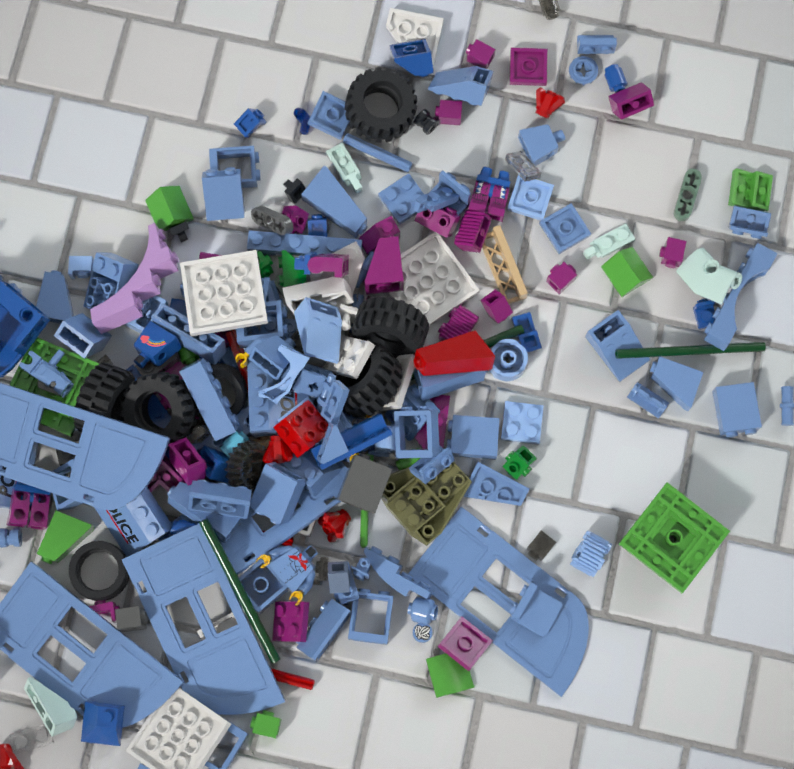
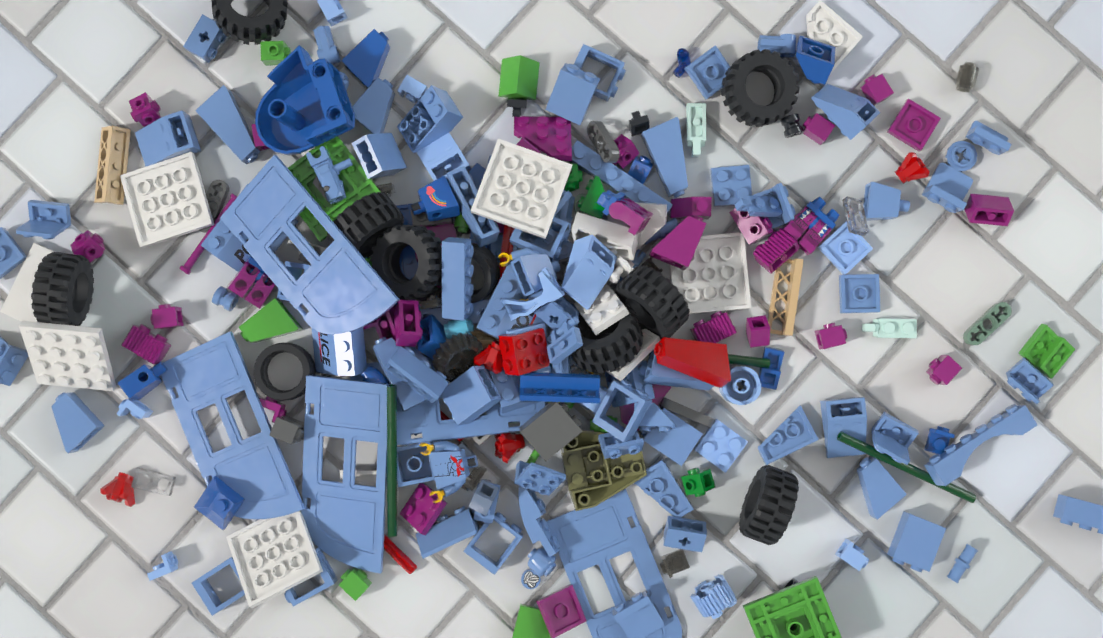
camera: 30 degrees right, 10 degrees up
light aqua slope [24,677,77,736] -> none
lavender arch [90,223,179,334] -> none
blue bracket [234,108,267,138] -> none
medium blue slope [316,422,349,464] -> none
medium blue axle [343,133,412,172] -> none
medium blue hinge [351,558,371,581] -> none
bright green slope [601,247,653,297] -> none
blue brick [604,64,628,93] -> none
medium blue hinge [627,382,669,419] -> none
light aqua panel [676,248,742,305] -> none
none -> blue slope [341,29,390,89]
none -> magenta plate [514,116,572,161]
none -> medium blue bracket [514,460,566,496]
none -> medium blue slope [634,402,676,432]
none -> dark grey beam [660,397,715,428]
none -> medium blue brick [664,516,707,552]
none -> black tyre [739,465,799,545]
none -> medium blue piece [757,34,796,58]
none -> medium blue wing [757,405,819,465]
none -> light blue brick [835,539,869,571]
none -> medium blue bracket [871,412,919,465]
none -> medium blue bracket [922,163,973,213]

